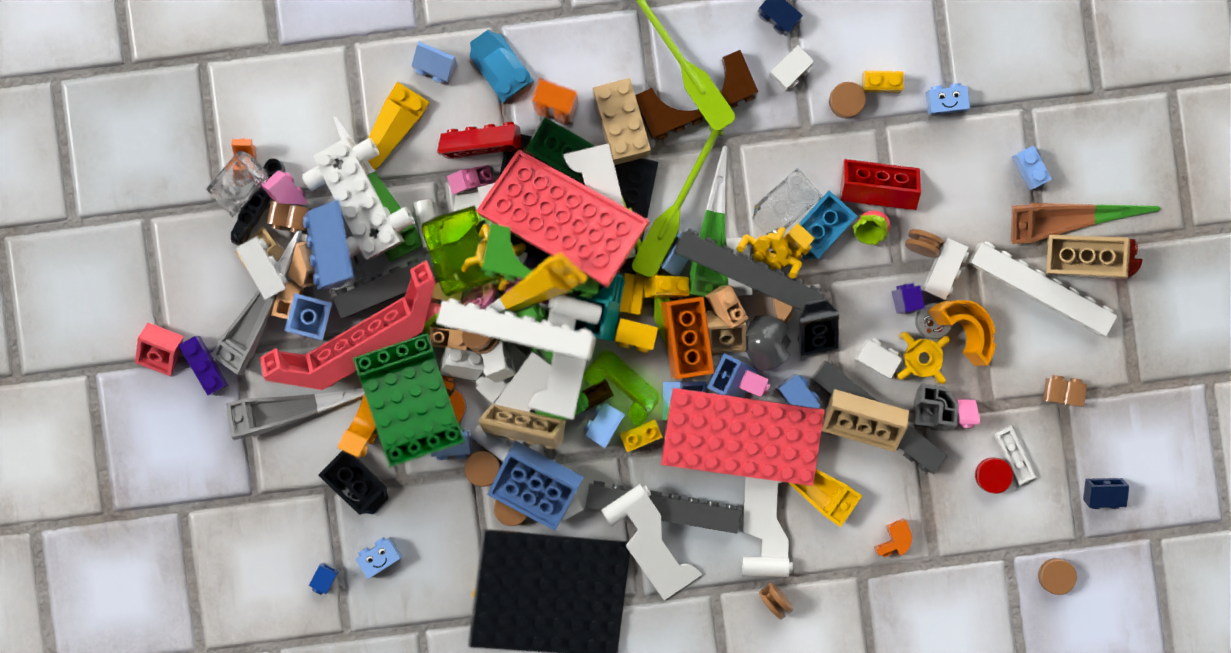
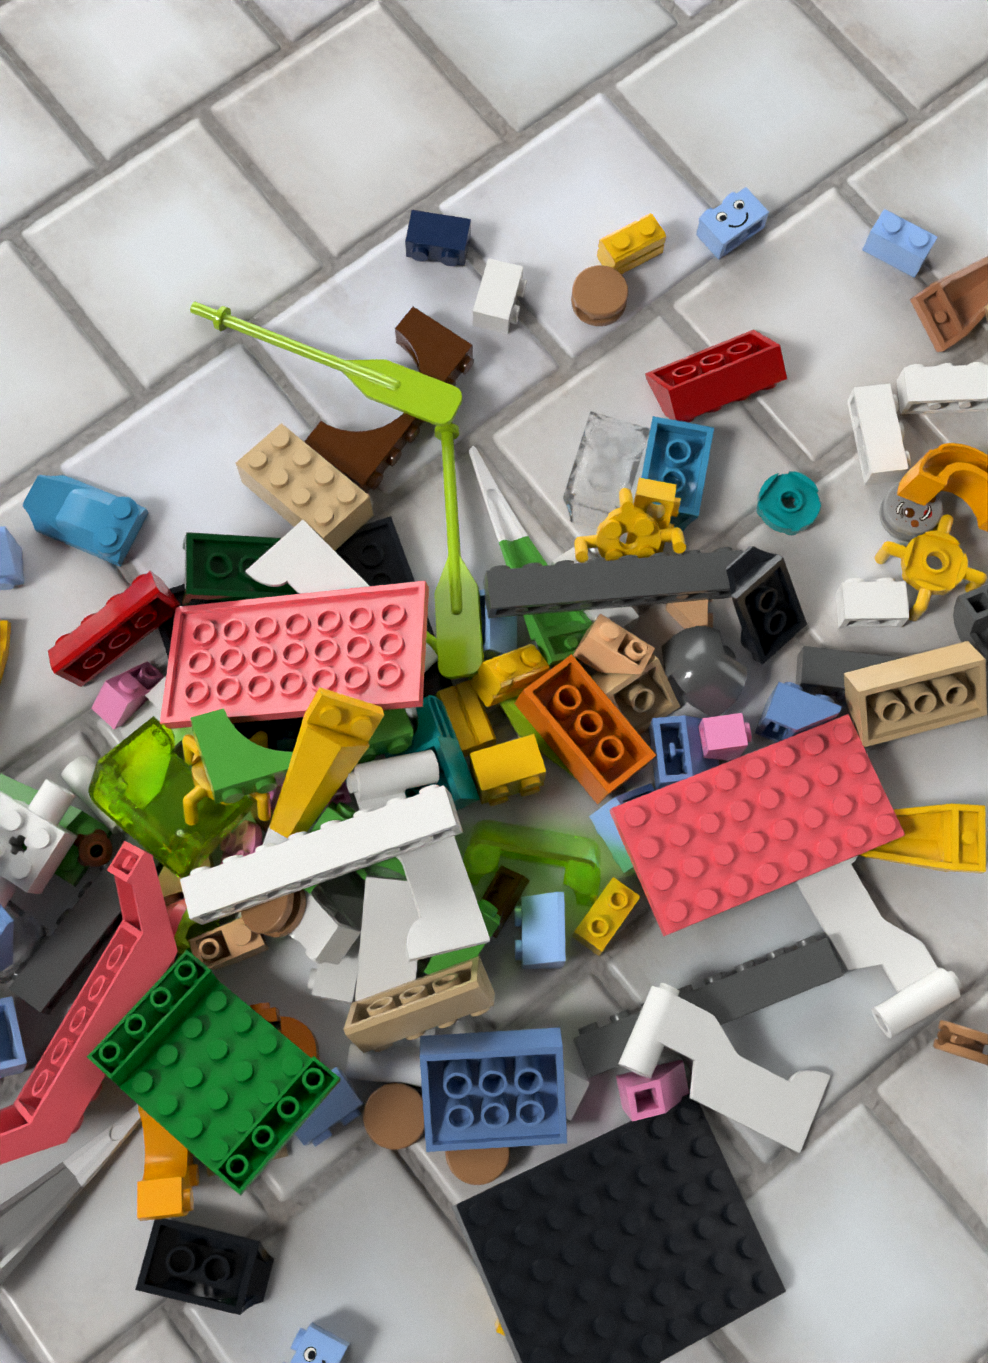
camera: 35 degrees left, 15 degrees down
white brick [440,347,483,381] -> none
orange brick [532,78,578,125] -> none
lime hair [853,211,890,246] -> none
dark purple brick [892,283,925,313] -> none
medium nougat head [905,229,944,257] -> none
none -> reddish brown brick [73,829,113,867]
none -> bright pink slope [616,1060,689,1122]
none -> teal plate [756,471,821,536]

